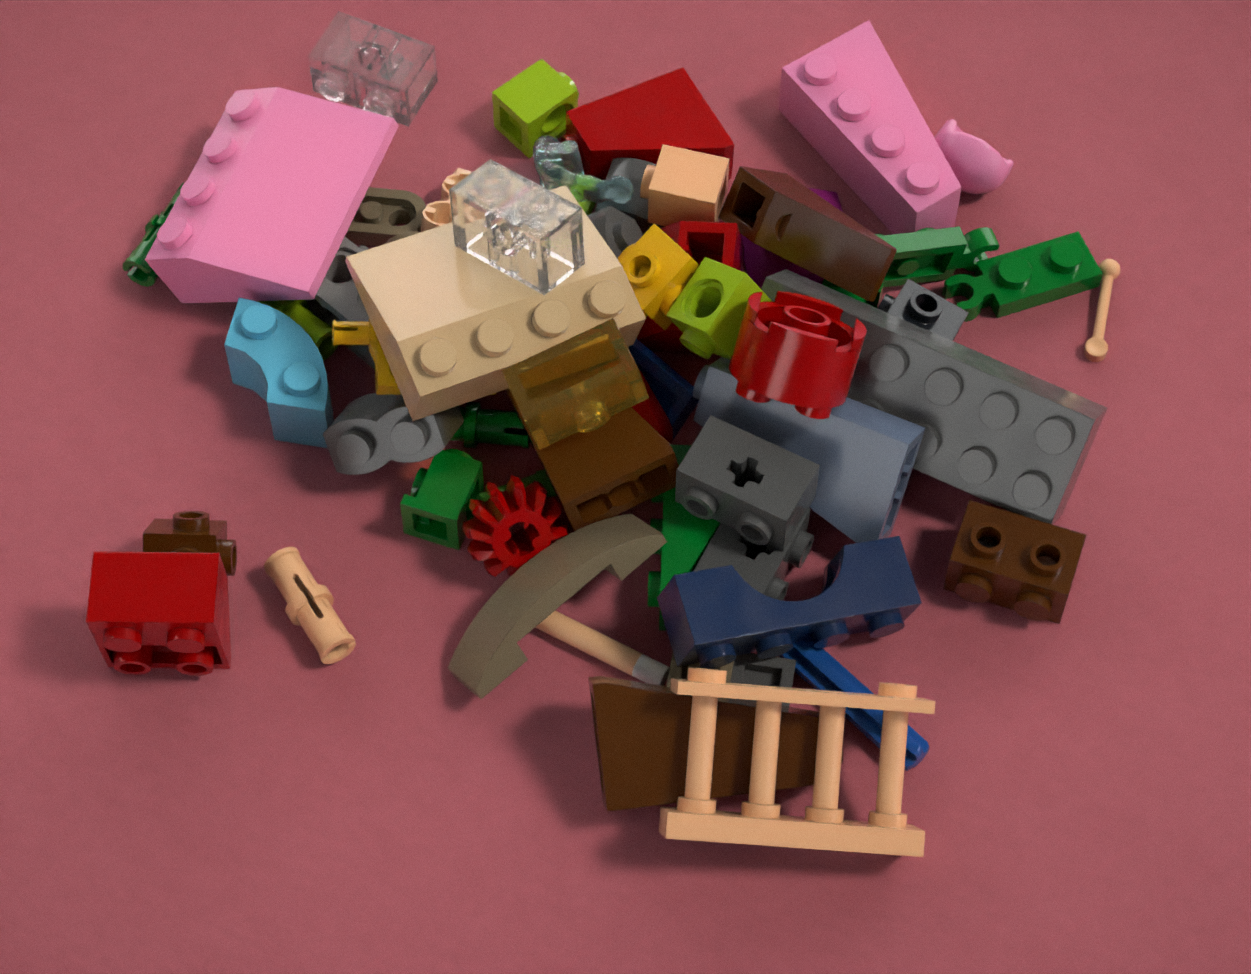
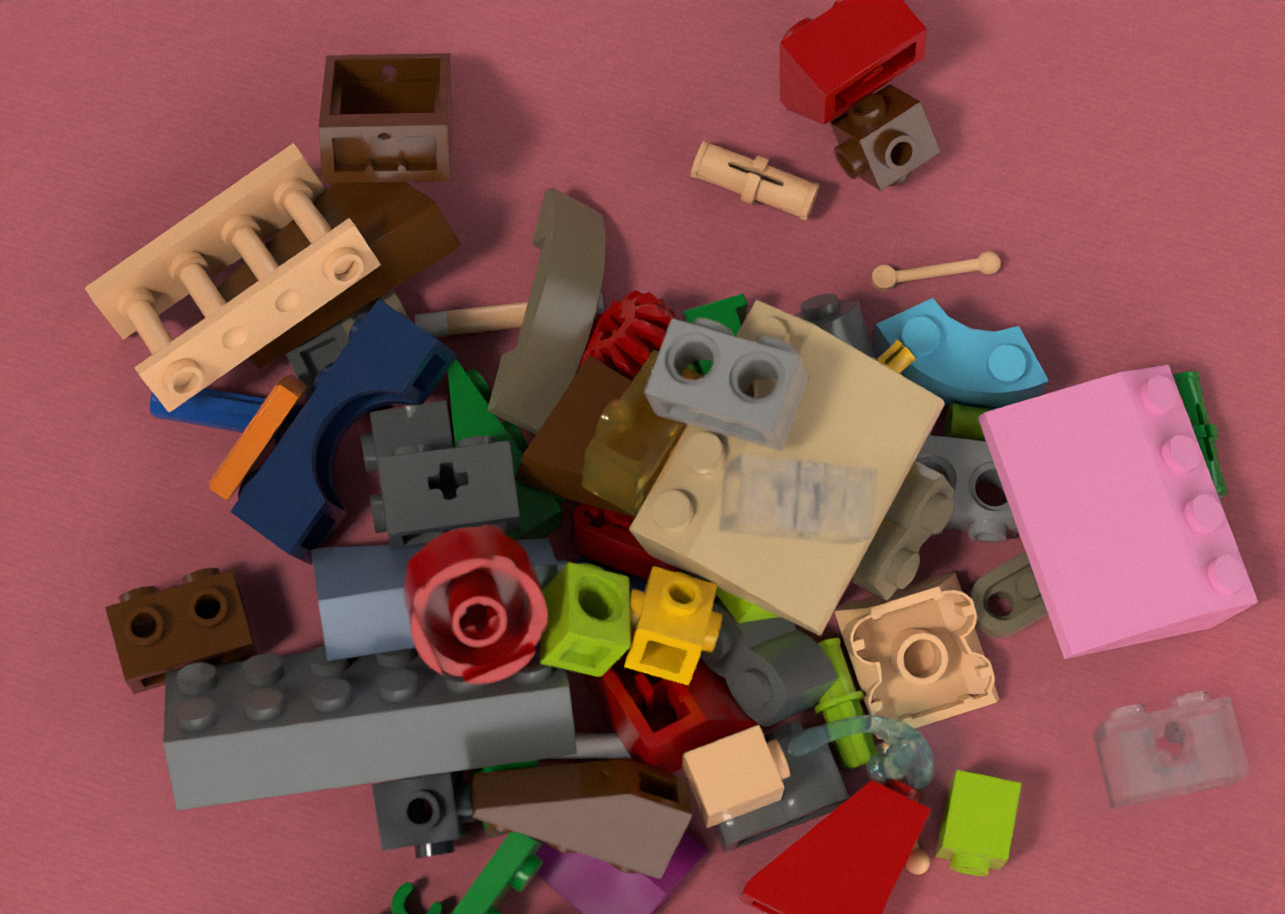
camera: 140 degrees right, 15 degrees up
none -> orange tile [208,374,309,501]
none -> reddish brown window [319,53,453,184]
none -> light grey brick [644,318,809,452]
none -> light nougat hinge [872,251,1001,292]

